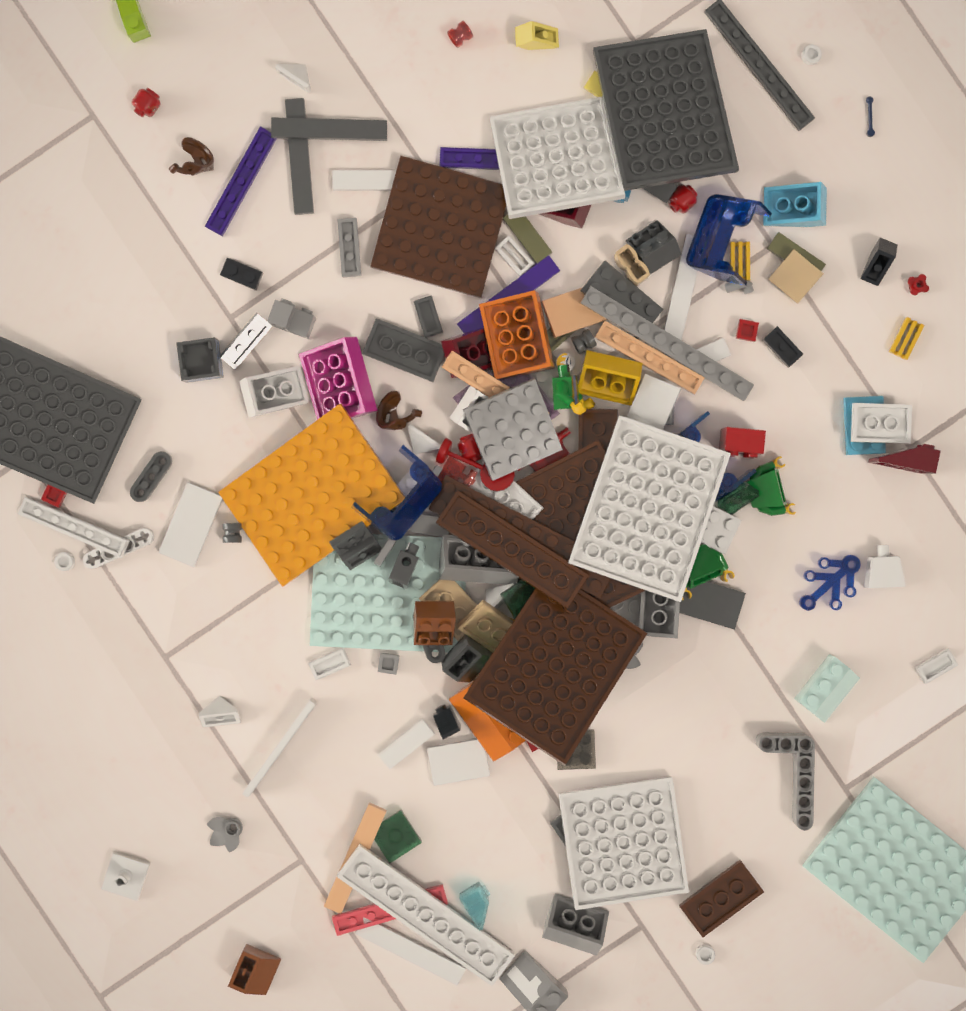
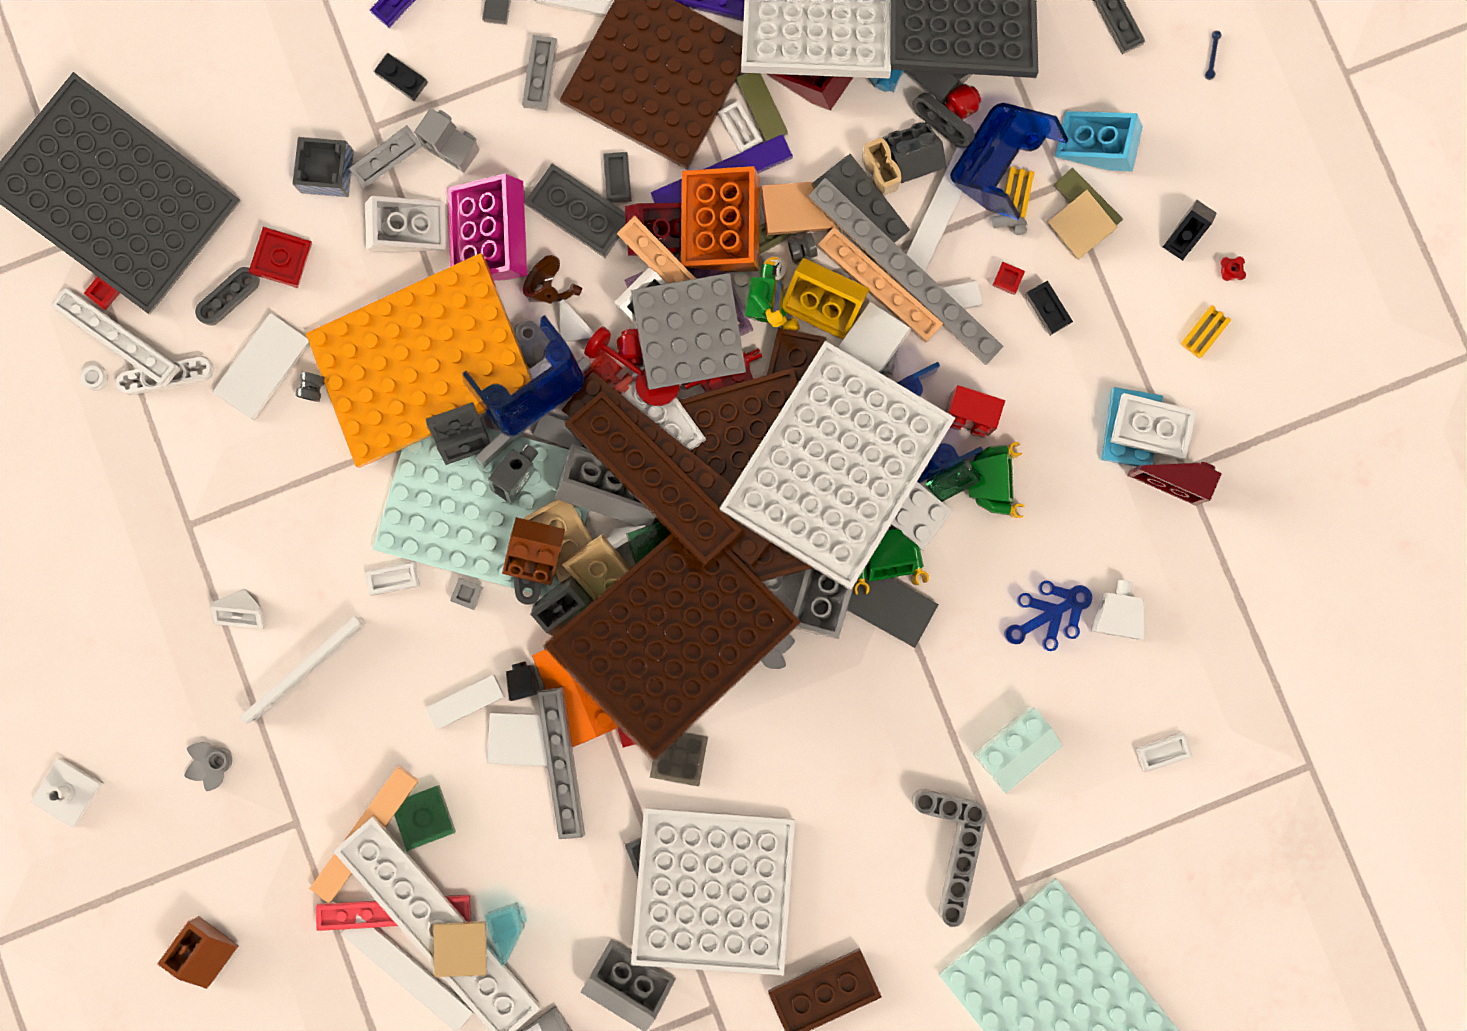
camera: 20 degrees right, 5 degrees down
none -> red tile [249,227,312,288]
none -> tan tile [433,921,487,977]
none -> light grey plate [515,320,557,367]
none -> light grey tile [537,687,585,839]
none -> dark grey plate [913,93,975,148]

